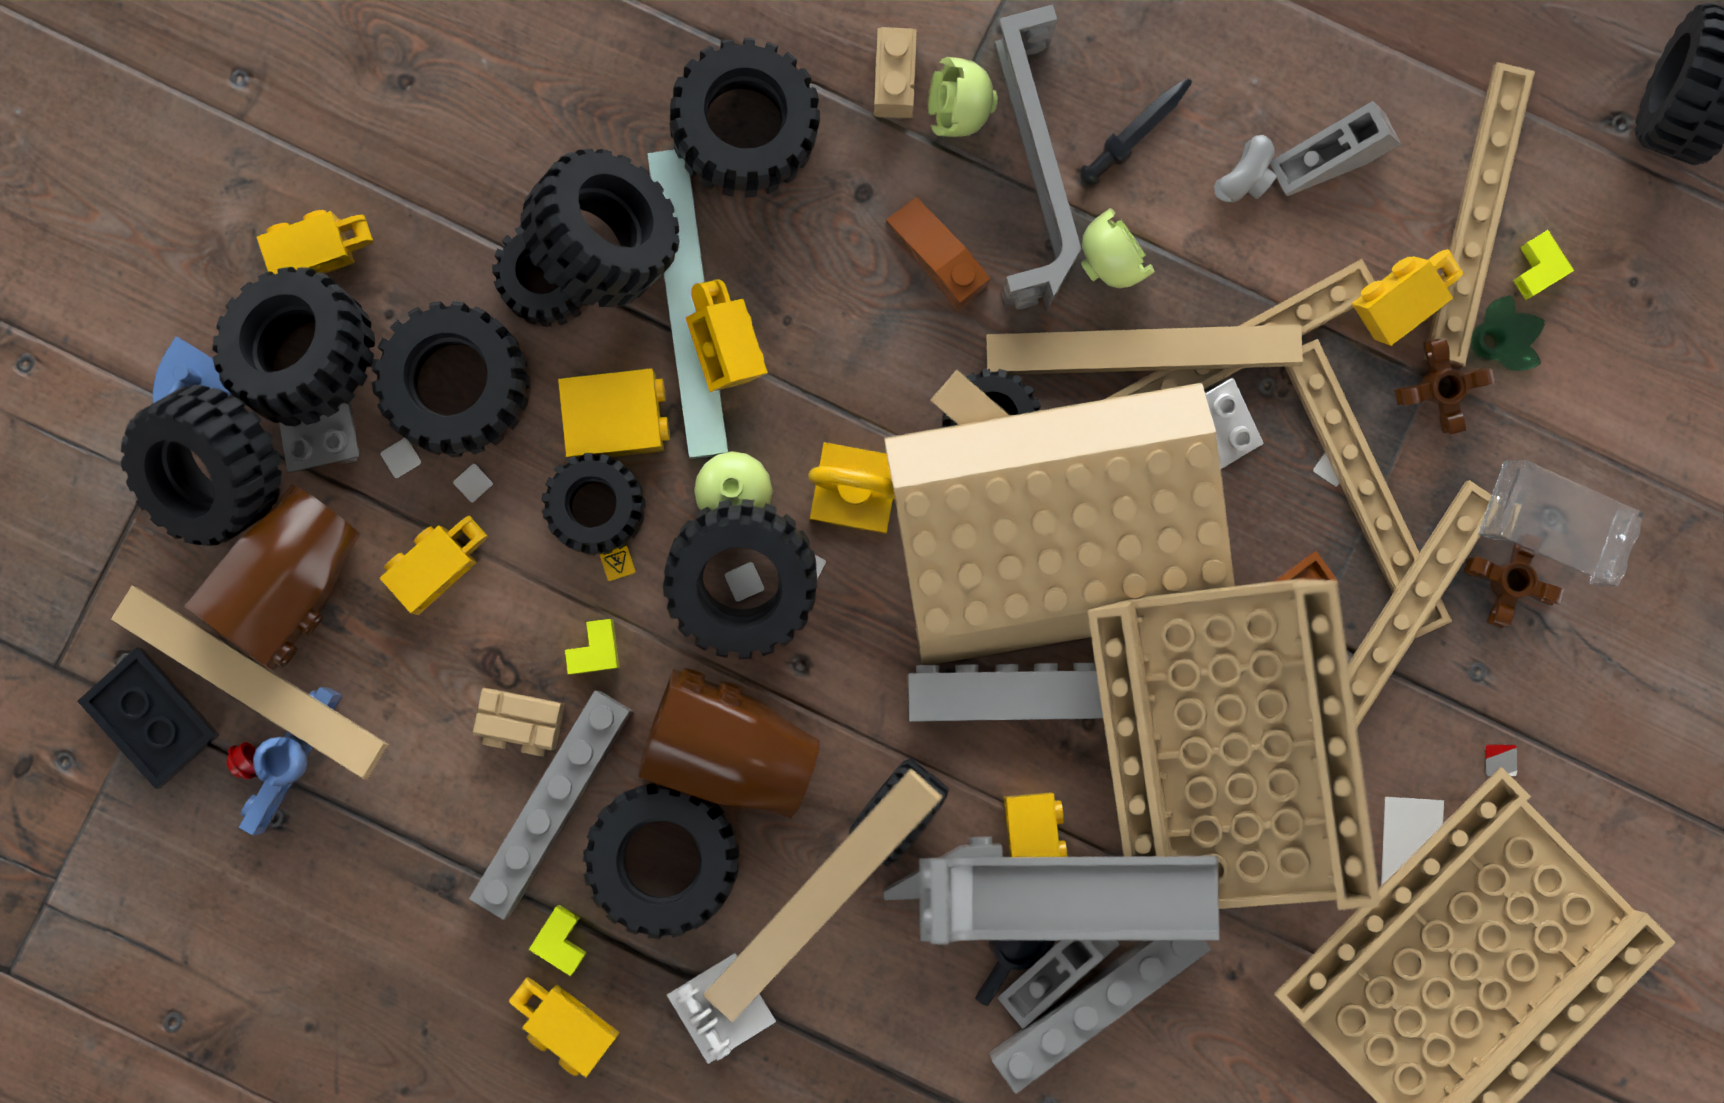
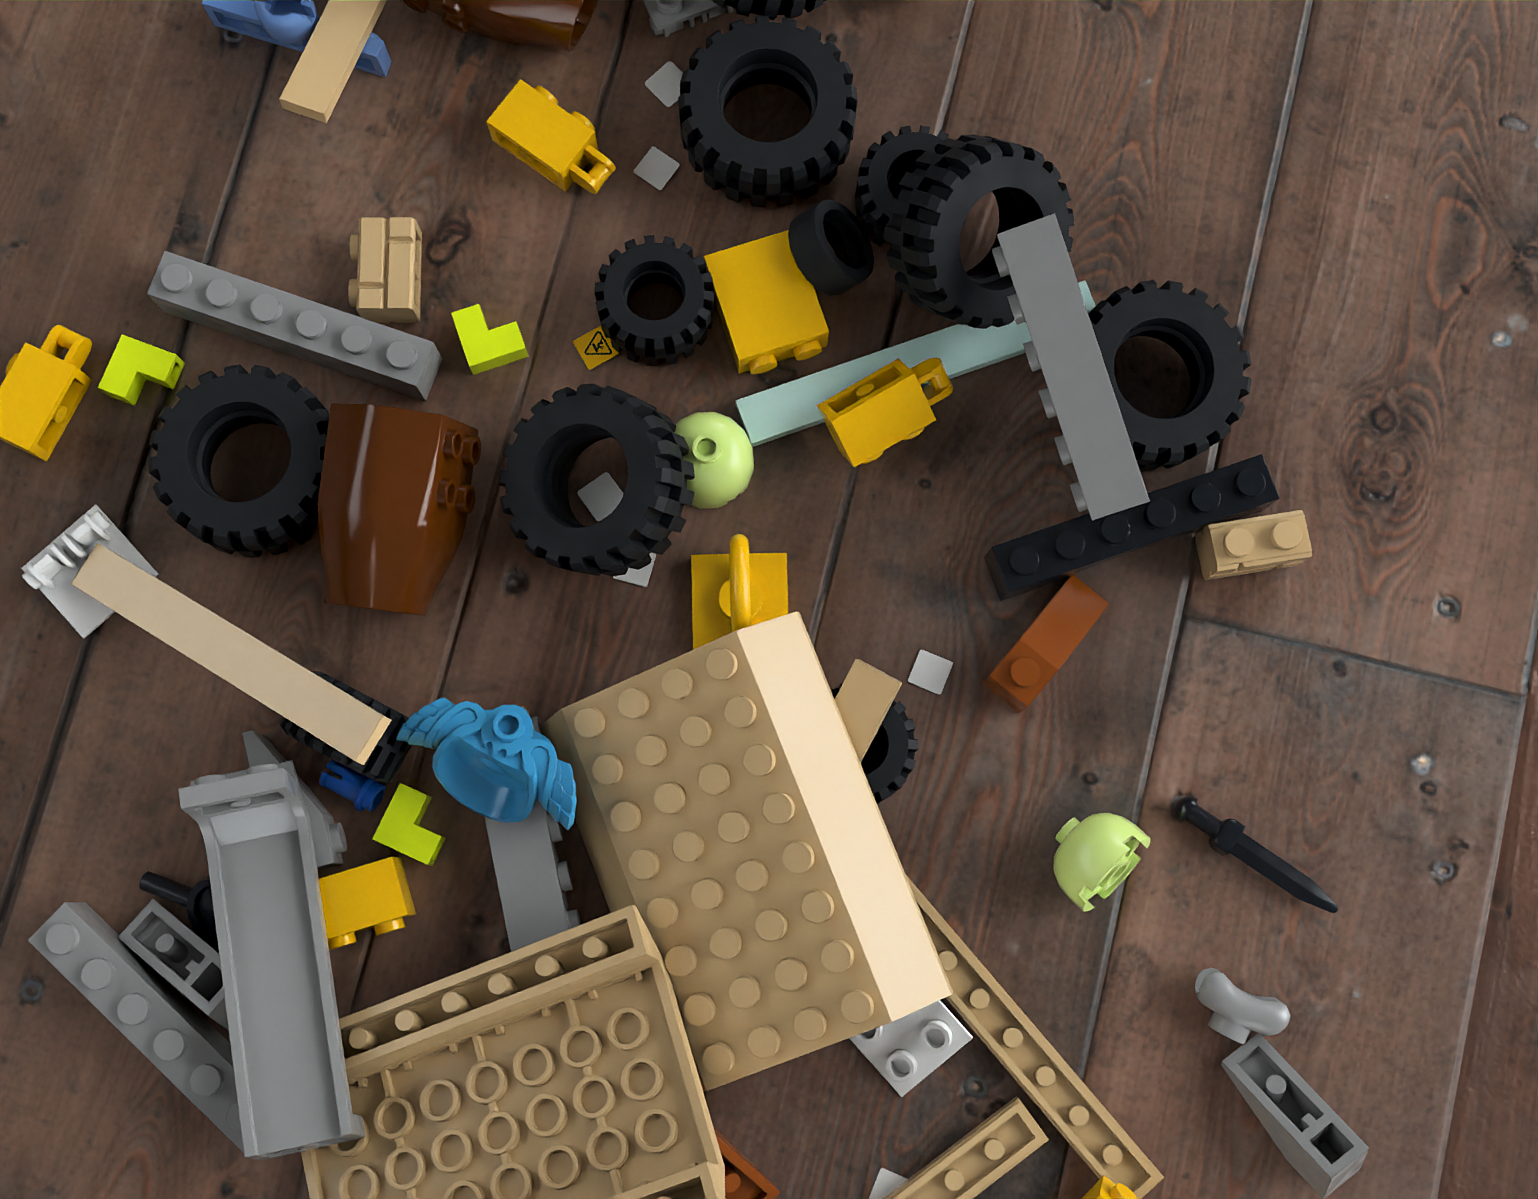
camera: 75 degrees right, 5 degrees down
yellowish green cylinder [928,57,998,137] -> none
tan tile [986,324,1303,375] -> none
light grey panel [994,4,1081,312] -> none
none -> blue pin [319,759,386,812]
none -> neon yellow piece [372,783,446,866]
none -> dark azure piece [396,698,577,831]
none -> black tyre [788,200,874,296]
none -> white sticker [908,650,953,695]
none -> black arch [984,454,1280,601]
none -> light grey brick [992,213,1150,520]

